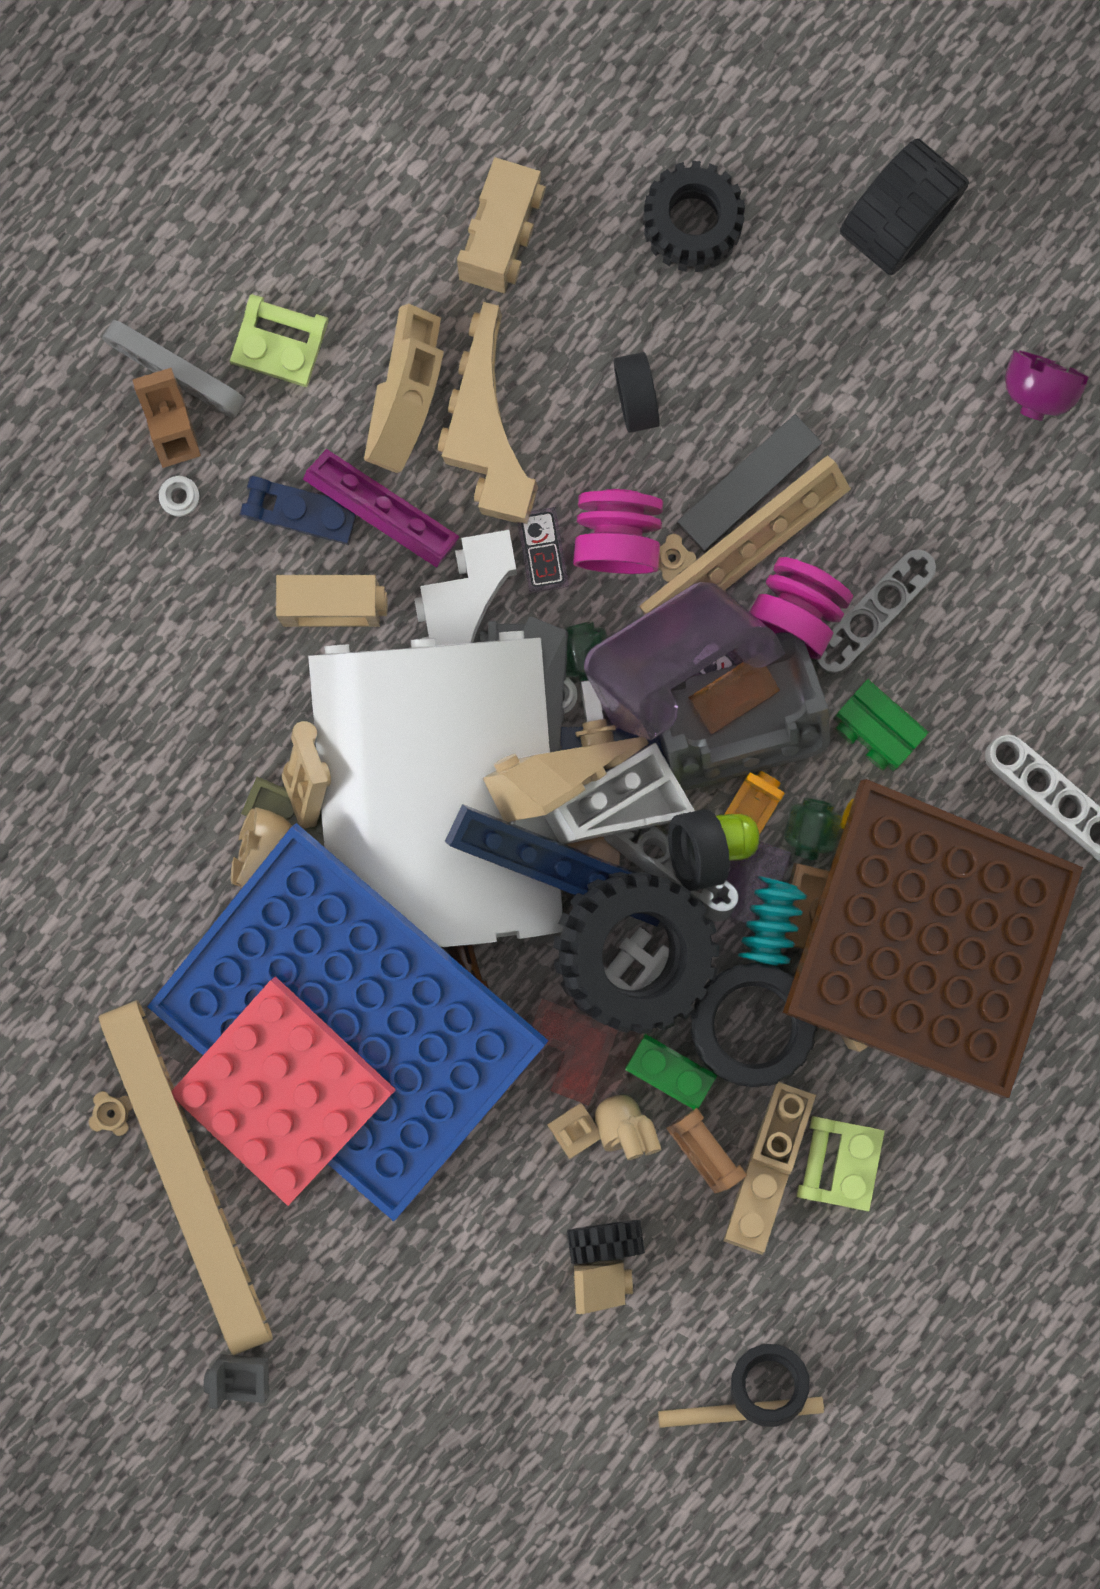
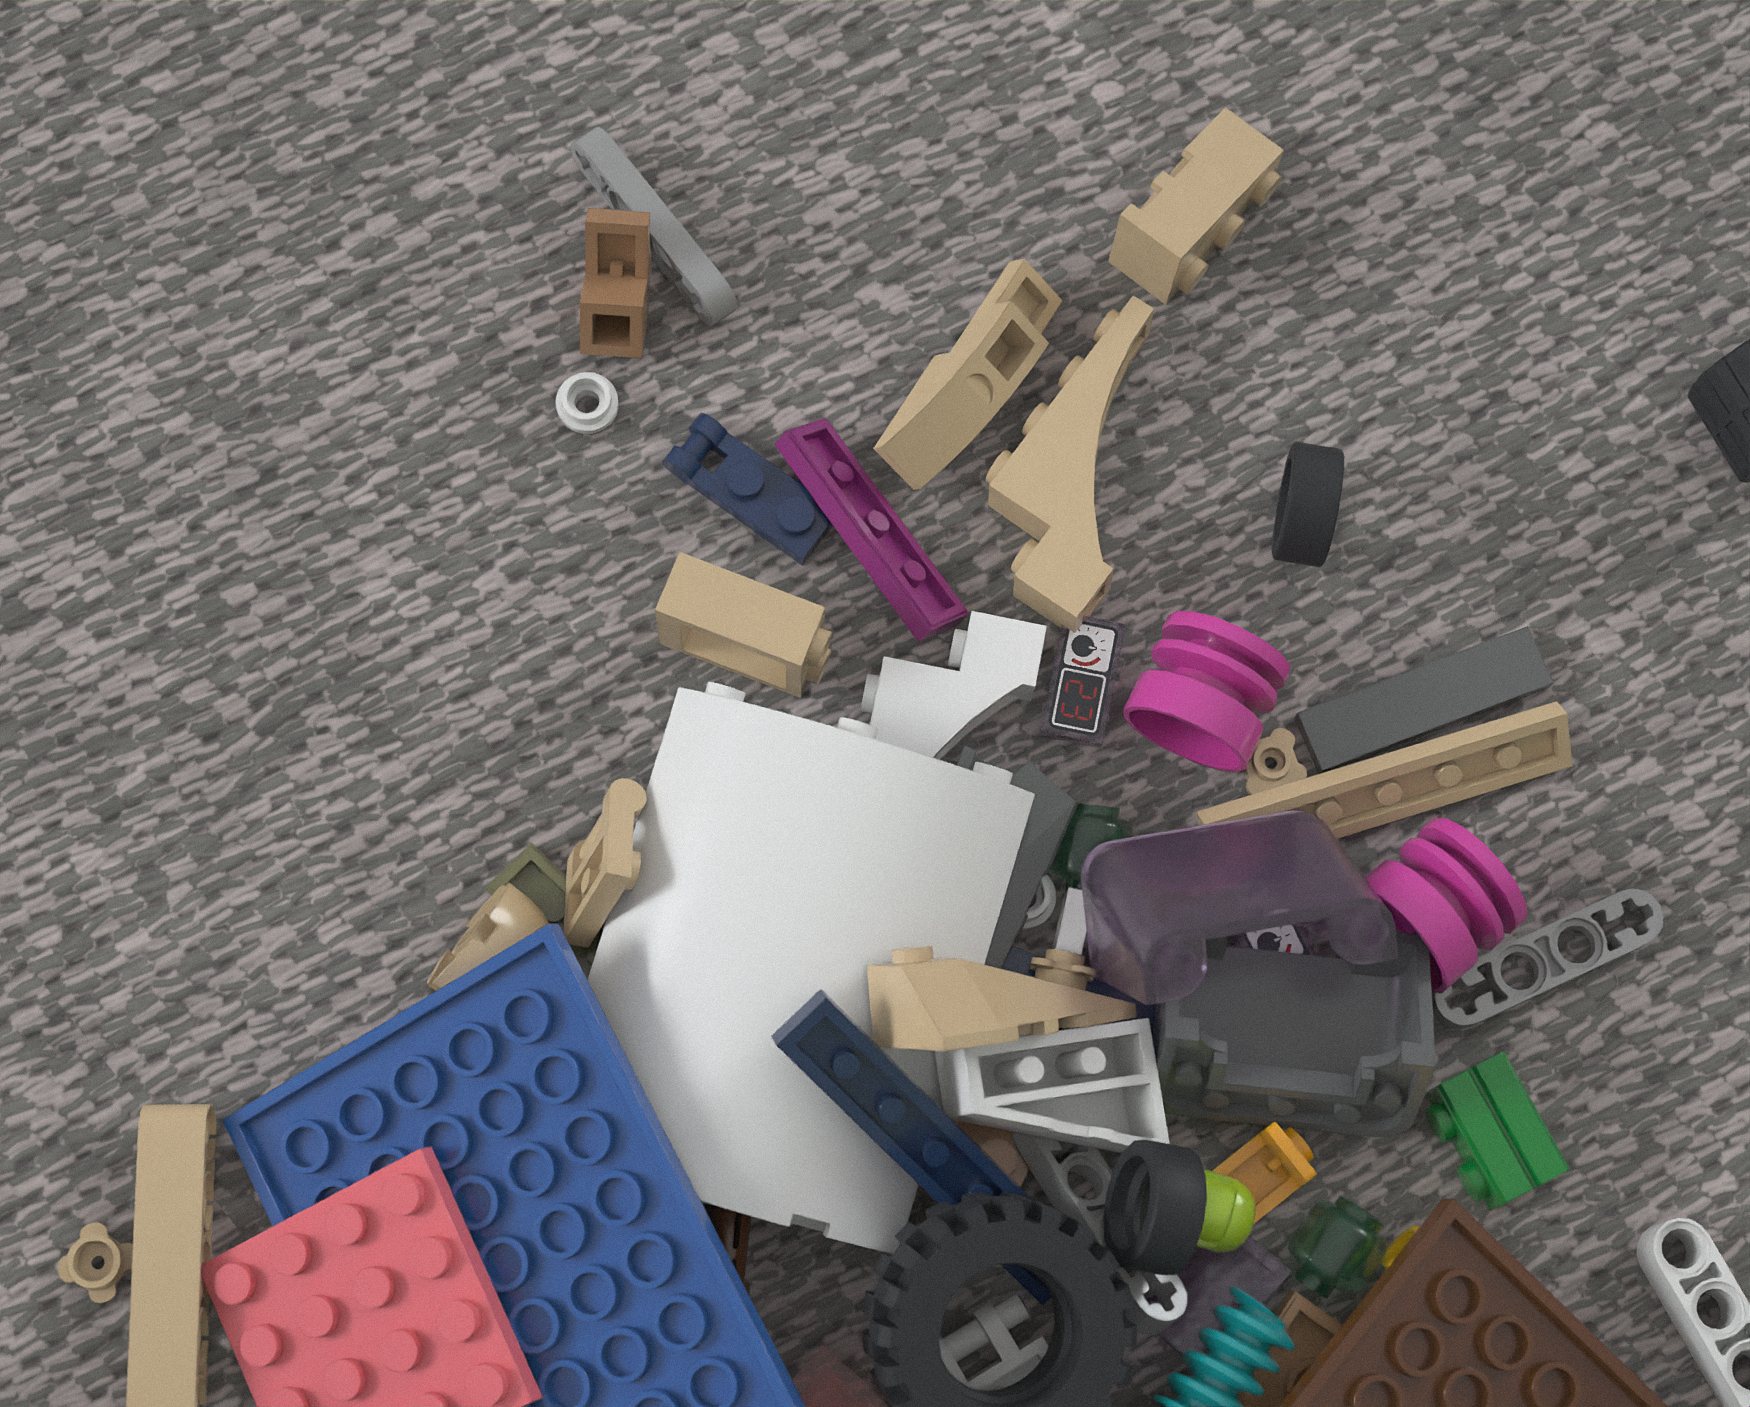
camera: 15 degrees right, 10 degrees down
yellowish green plate [230,294,328,387] -> none
black tyre [643,161,745,272] -> none
clear orange plate [688,654,780,734] -> none

